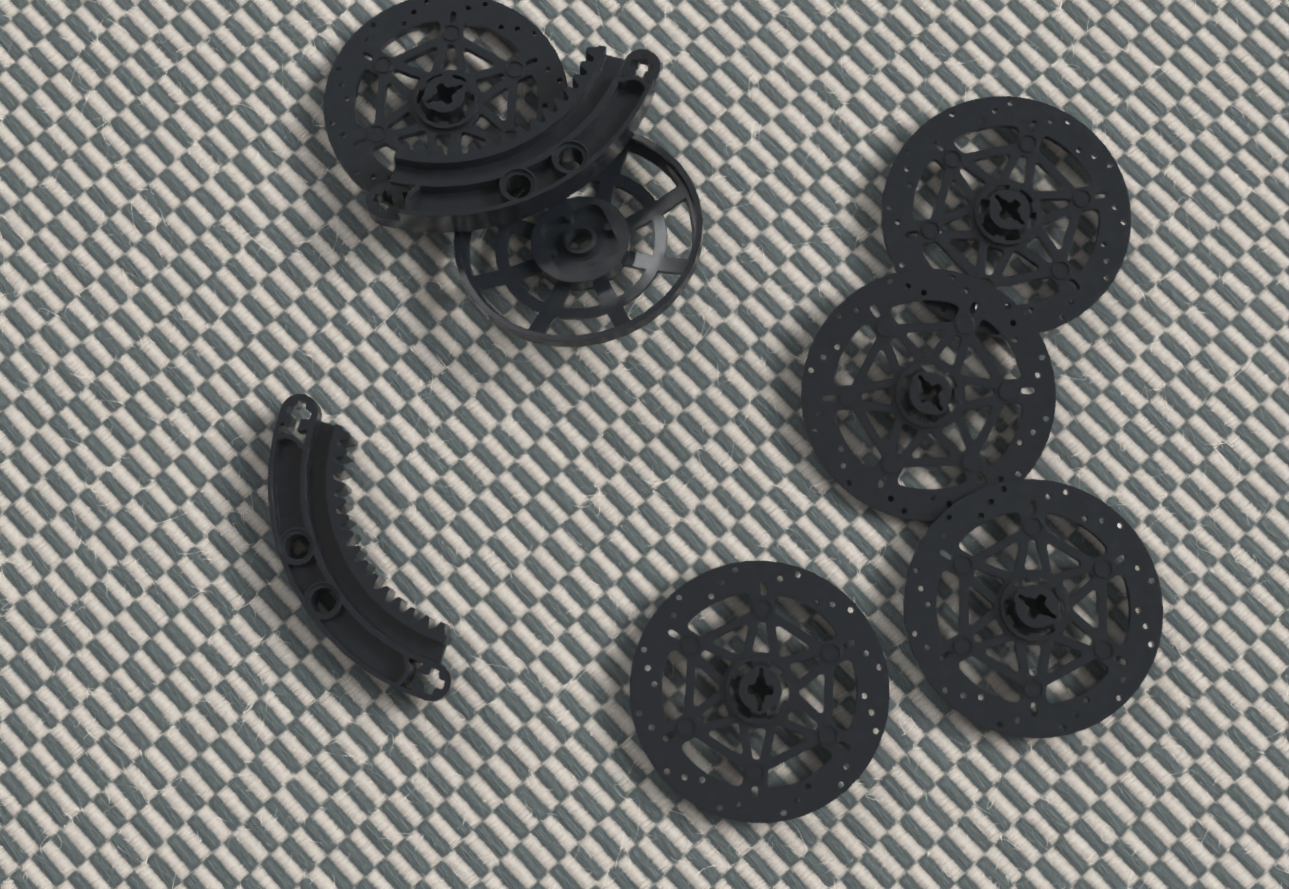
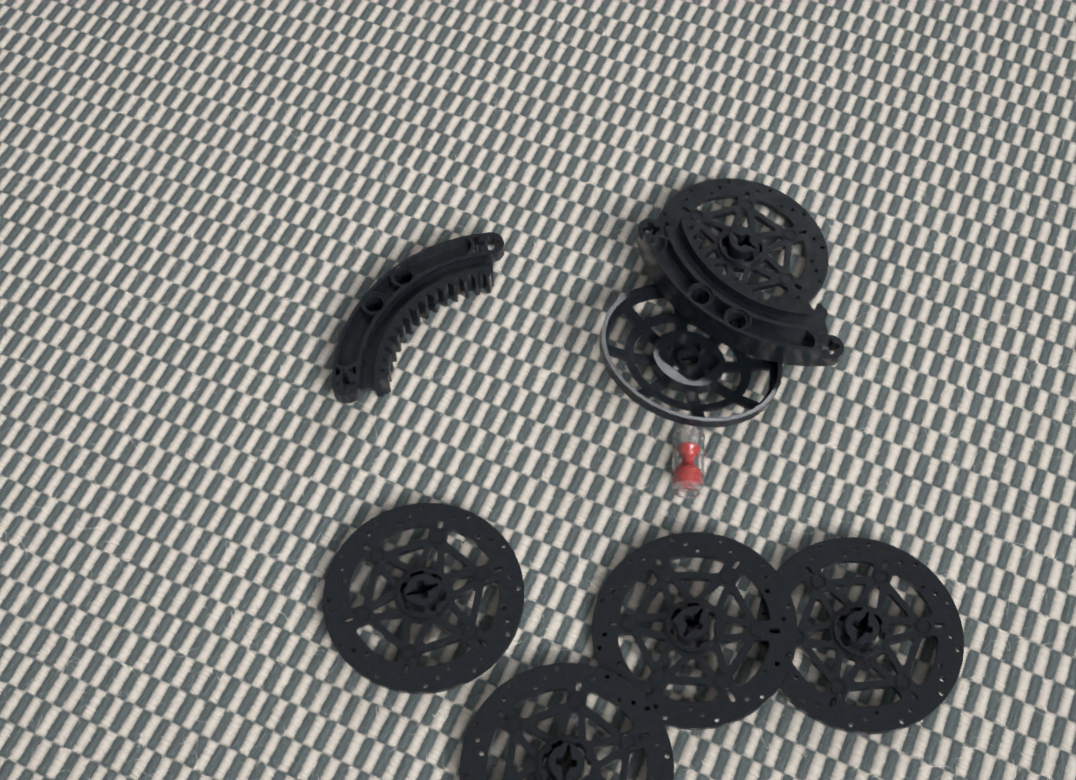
camera: 65 degrees right, 20 degrees down
none -> clear piece [671,426,705,498]

